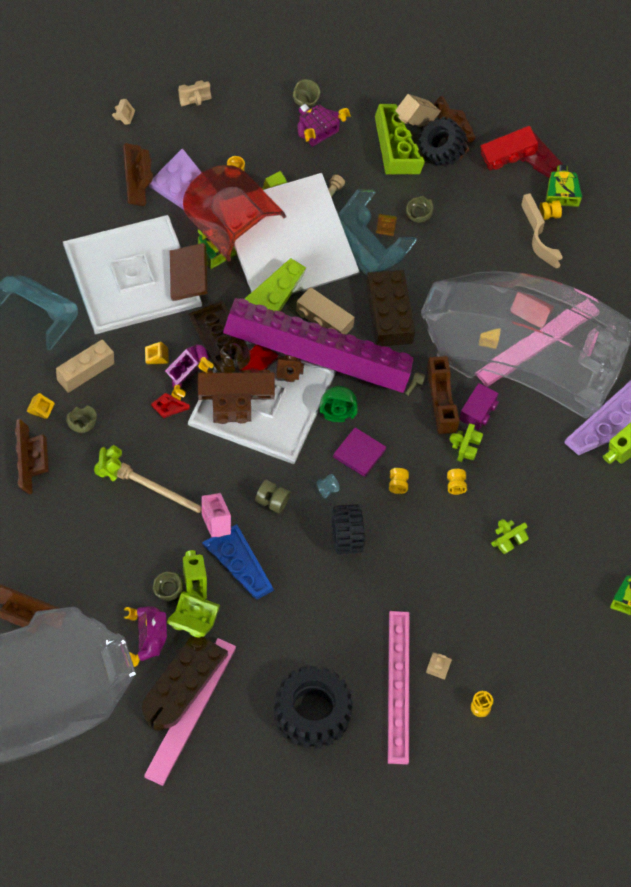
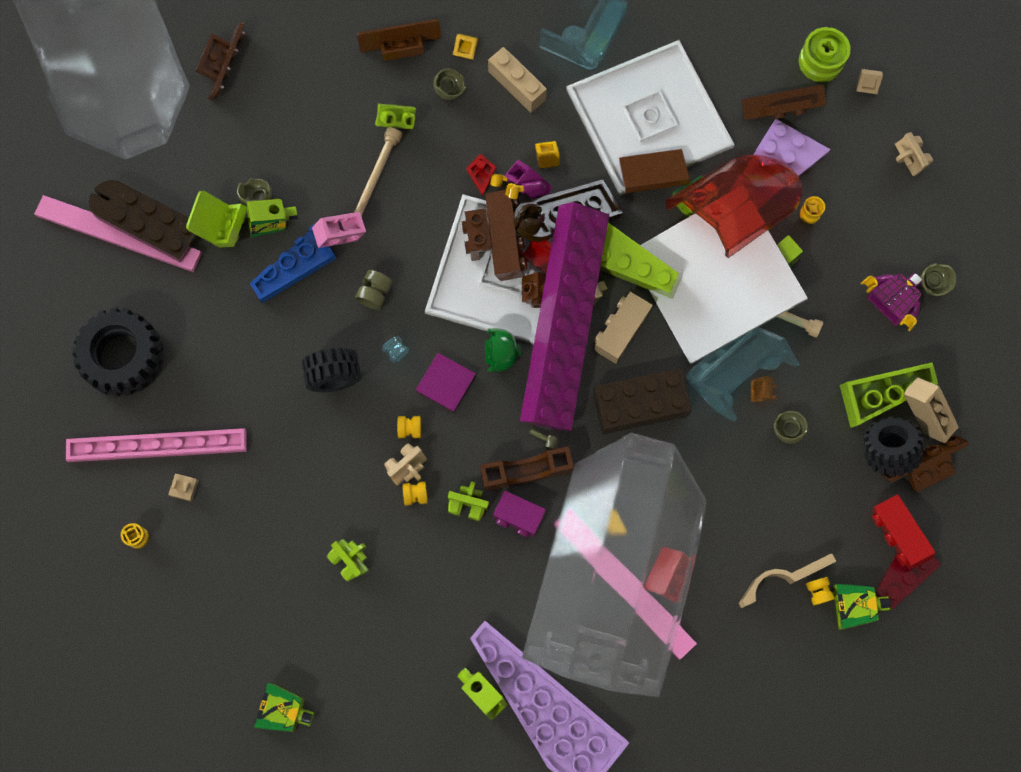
camera: 90 degrees right, 15 degrees up
magenta torso [124,606,167,667] -> none
none -> tan hips [384,444,427,486]
none -> lime wheel [798,27,851,83]

